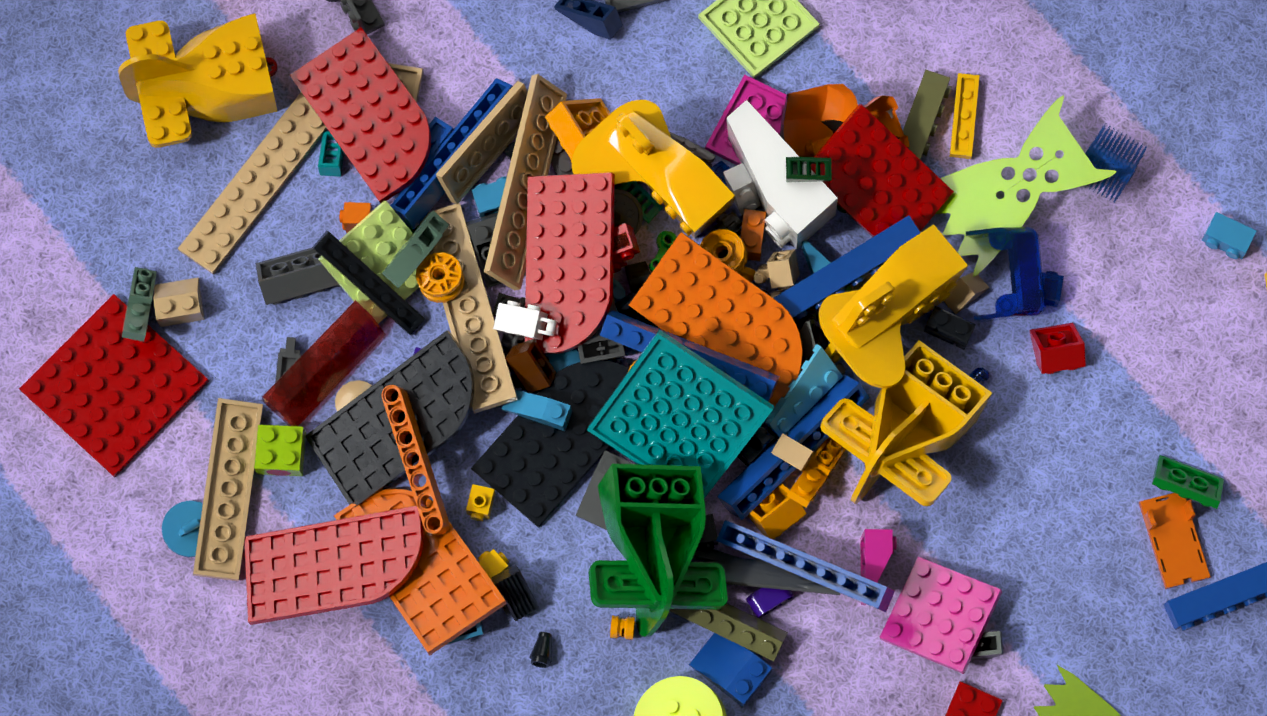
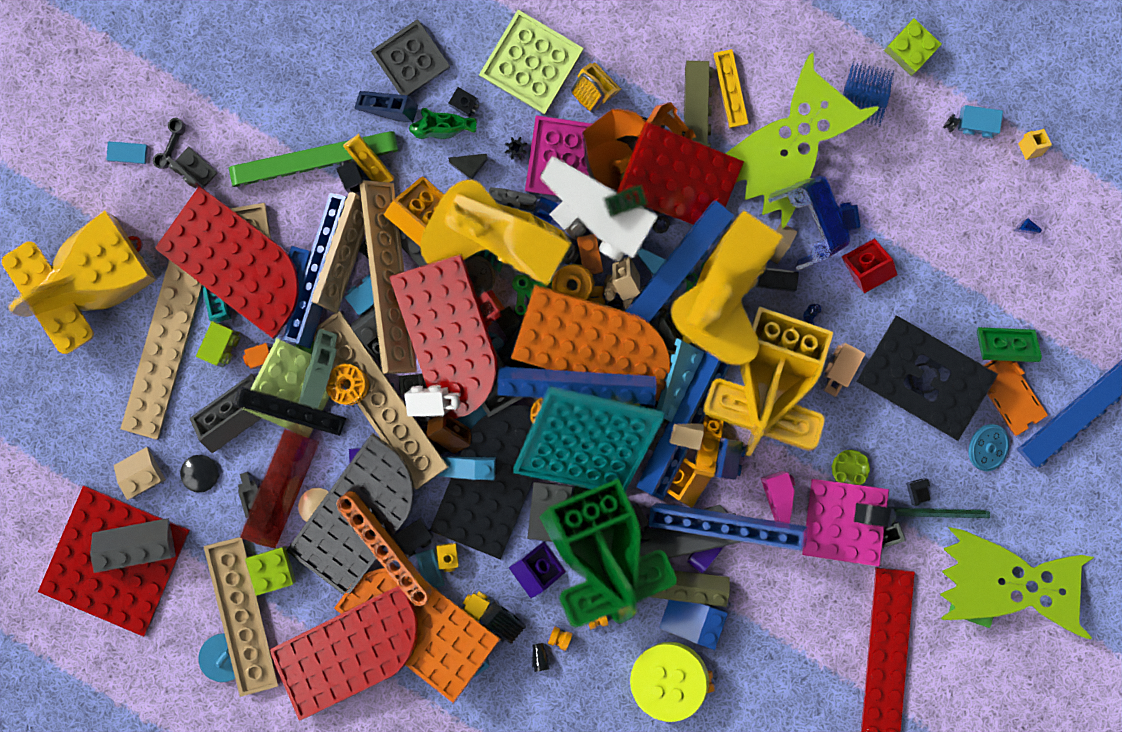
camera: 25 degrees left, 15 degrees up
sand green slope [122,267,157,342] -> none
none -> dark grey slope [90,518,176,573]
none -> black dish [180,454,219,493]
none -> lime brick [195,321,241,367]
none -> bright green beam [228,131,399,187]
none -> black piece [336,160,364,194]
none -> yellow tile [343,134,394,183]
none -> black piece [392,517,434,558]
none -> green animal [409,108,477,139]
none -> dark azure tile [415,548,445,588]
none -> black brick [448,87,480,117]
none -> pearl dark grey slope [448,153,488,180]
none -> black gear [505,137,527,160]
none -> dark purple slope [508,541,566,599]
none -> light orange wheel [548,626,573,651]
none -> yellow piece [571,62,621,113]
none -> black bush [652,216,670,234]
none -> blue slope [714,438,746,480]
none -> light nougat brick [823,343,866,397]
none -> lime dish [831,450,870,485]
none -> black brick [854,503,896,527]
none -> black plate [856,315,998,441]
none -> lime brick [884,18,942,76]
none -> clear green tile [895,507,990,518]
none -> black panel [906,478,930,506]
none -> black bush [943,113,961,133]
none -> dark azure shield [969,424,1010,471]
none -> clear blue slope [1014,218,1042,234]

